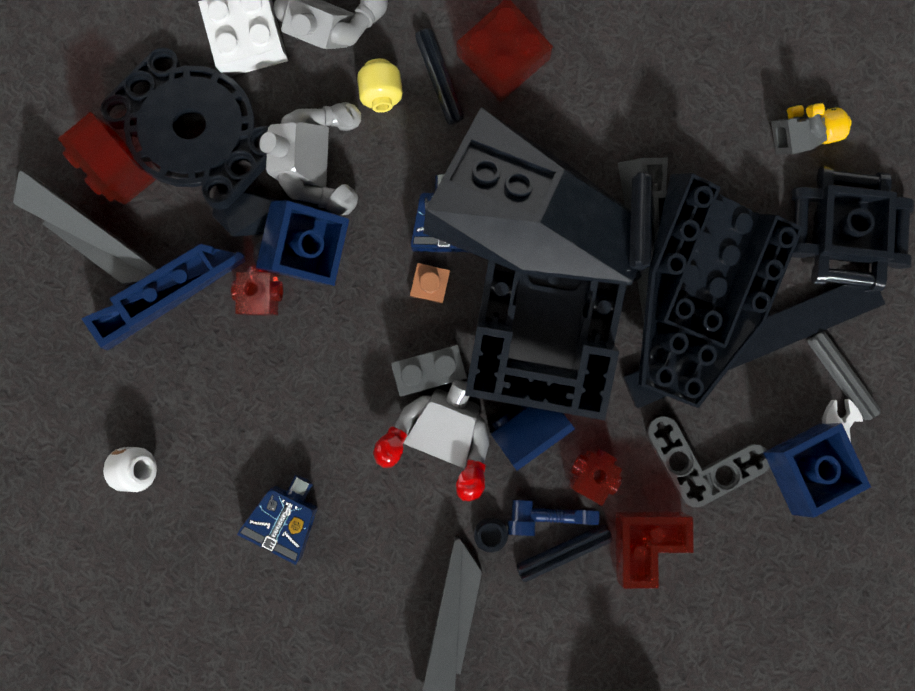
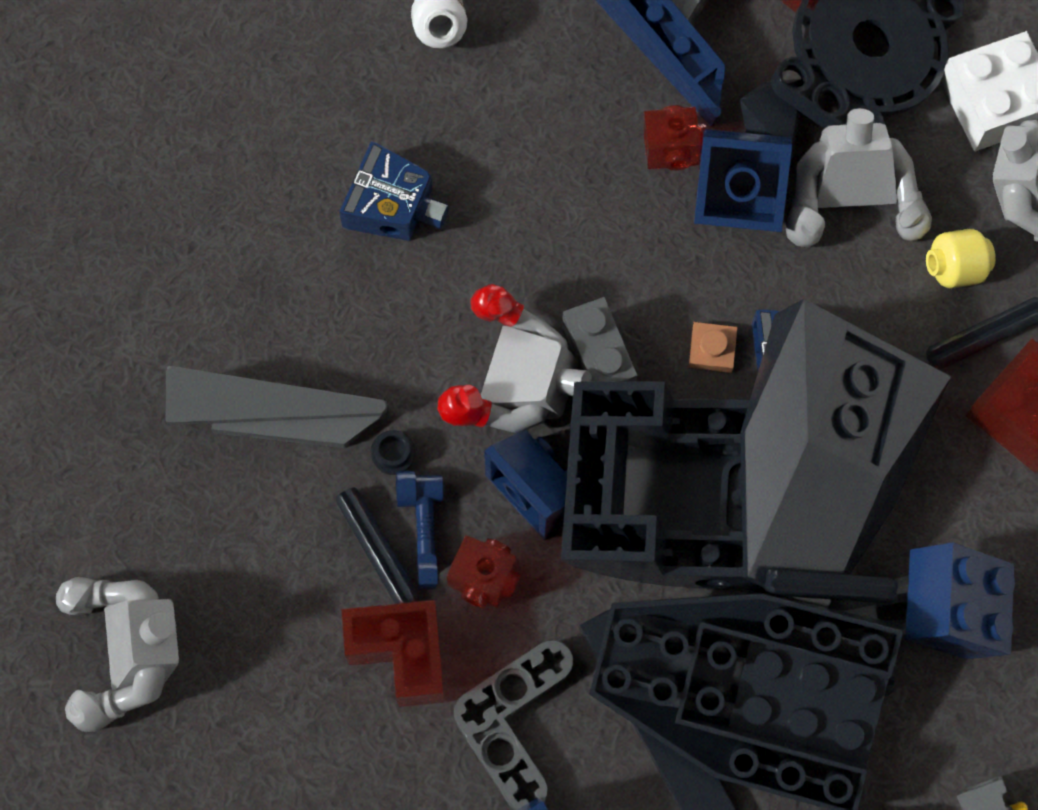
camera: 80 degrees right, 15 degrees down
none -> dark blue brick [905,543,1015,659]

